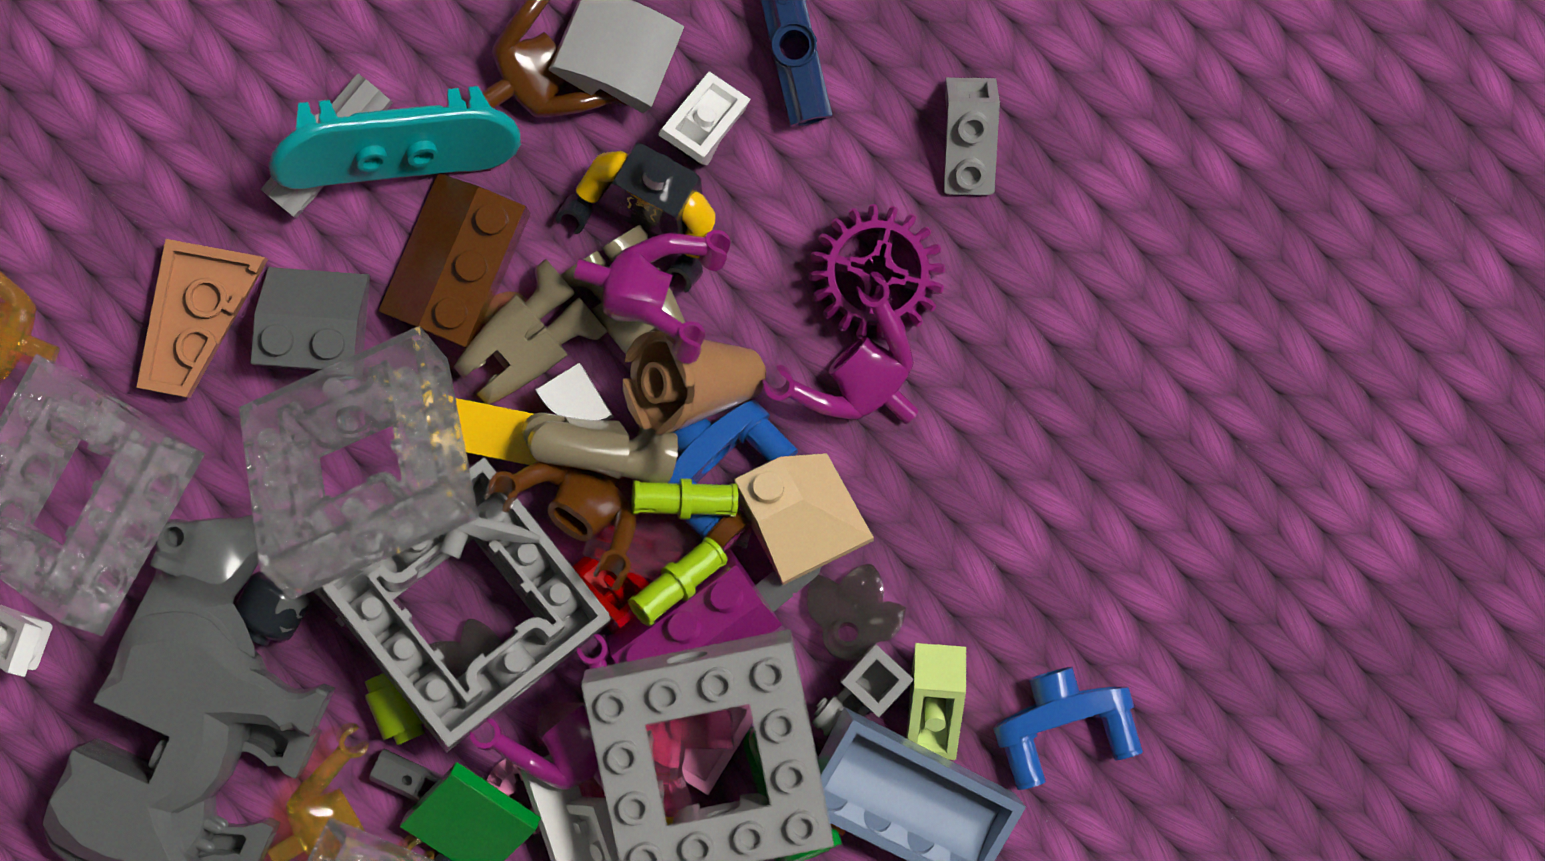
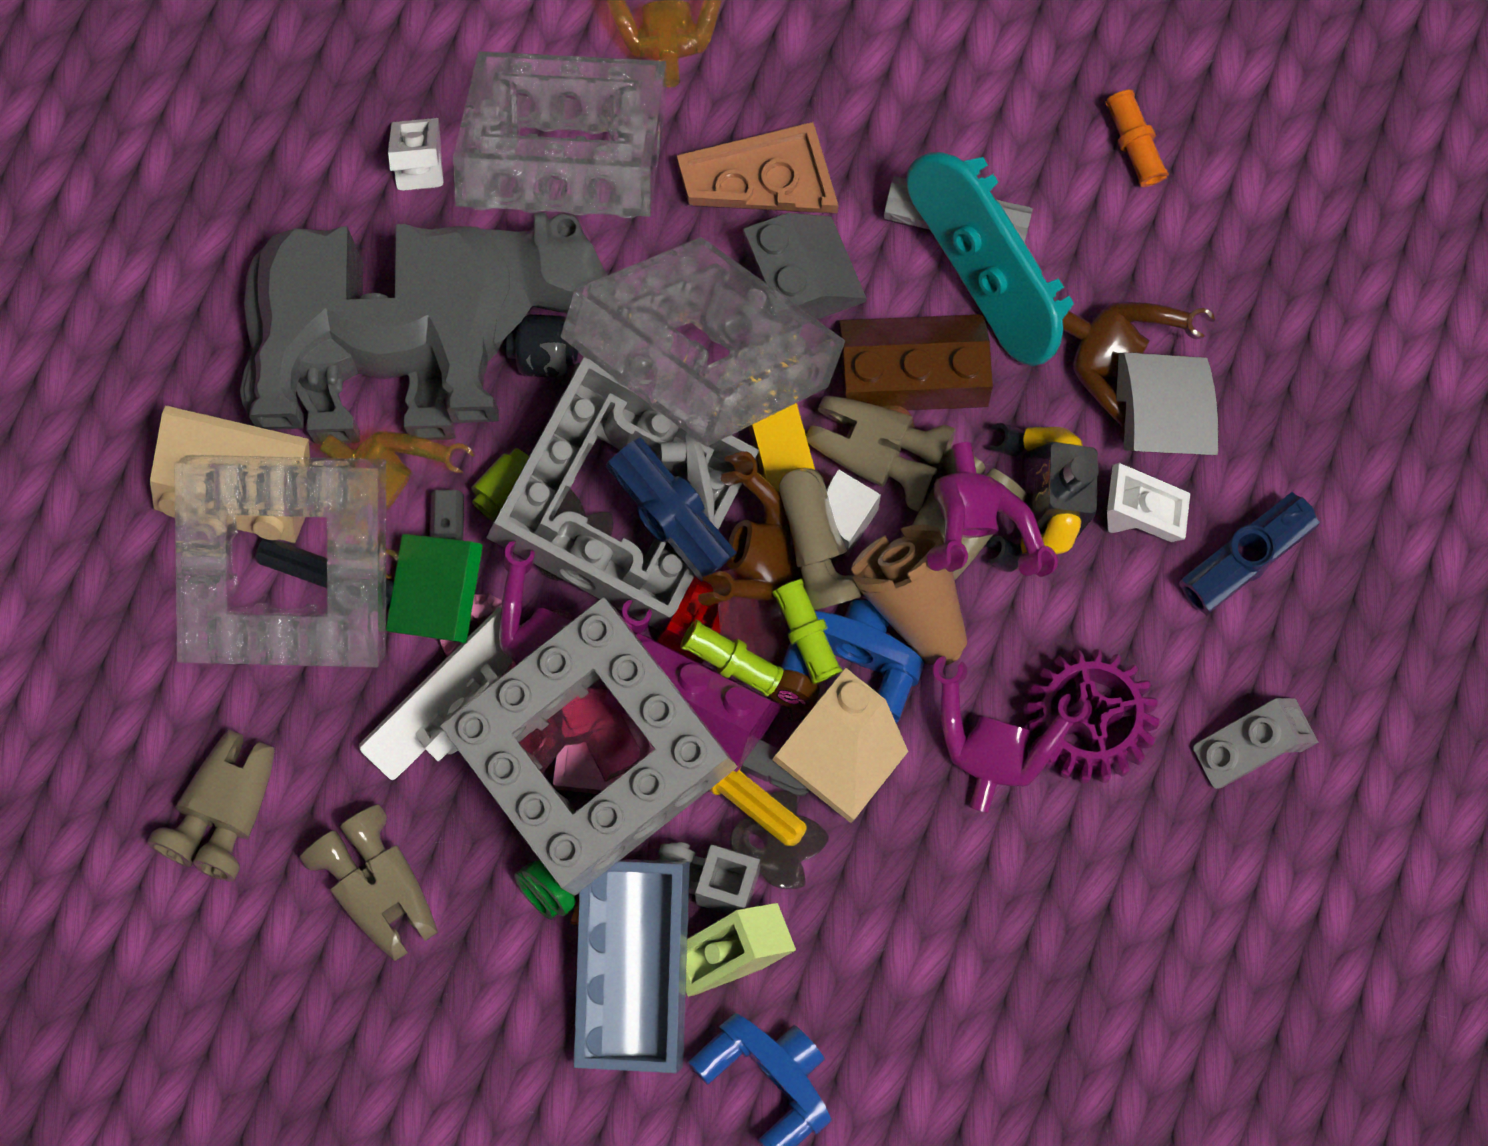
camera: 65 degrees right, 15 degrees down
none -> dark blue piece [605,436,737,582]
none -> yellow axle [709,767,807,846]

